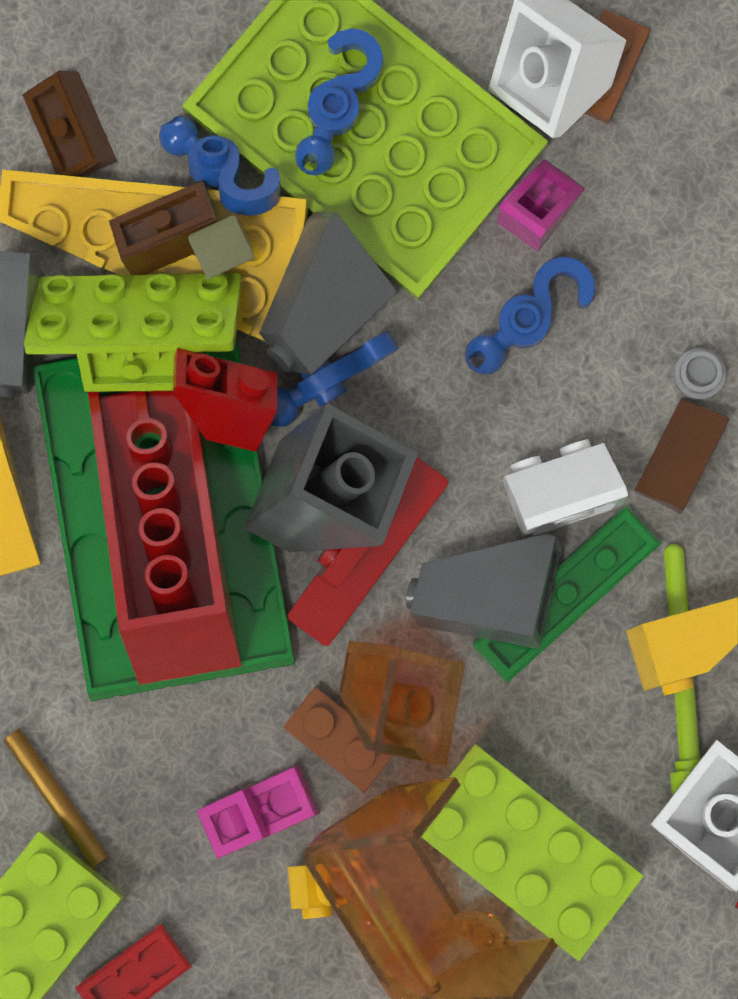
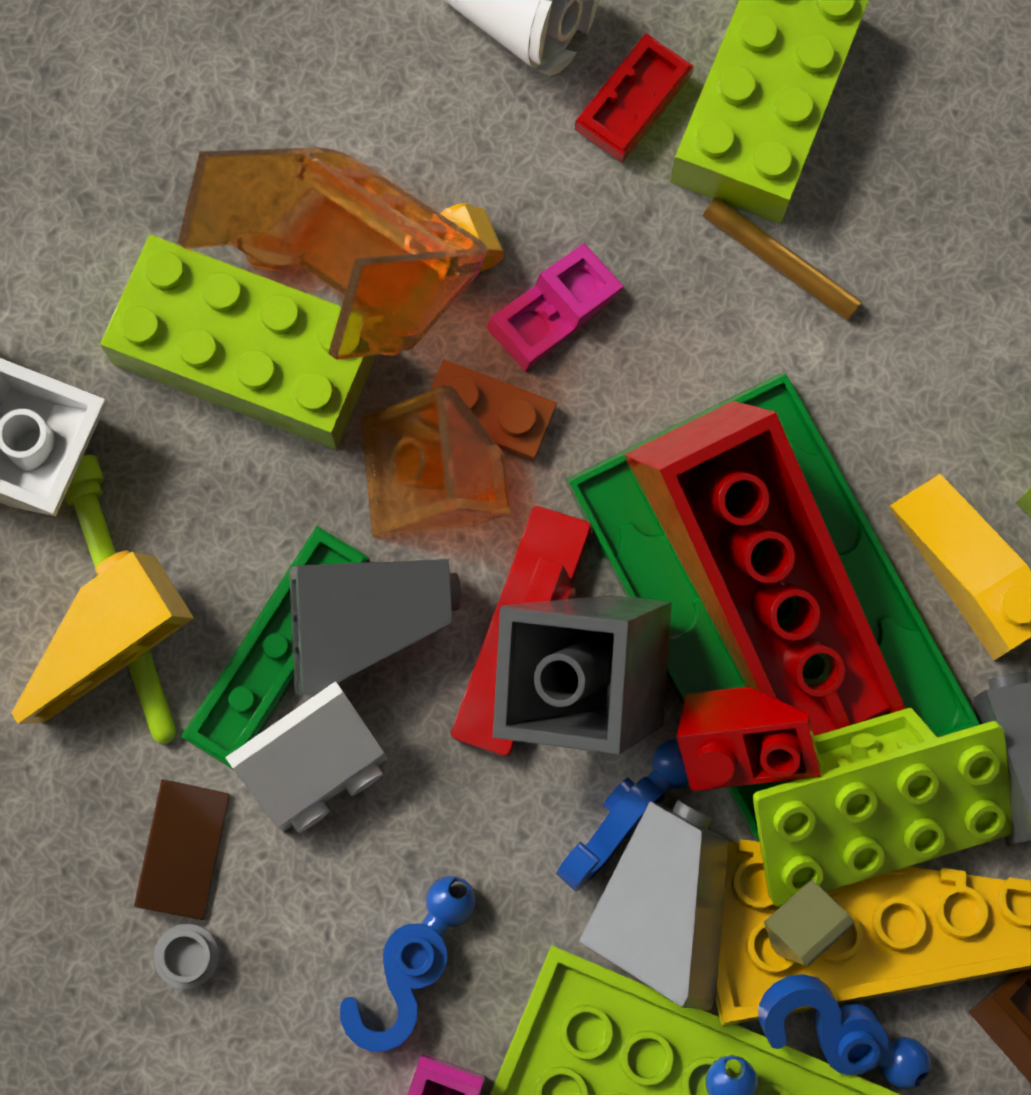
camera: 155 degrees right, 5 degrees down
reddish brown slope [109,180,220,276] -> none

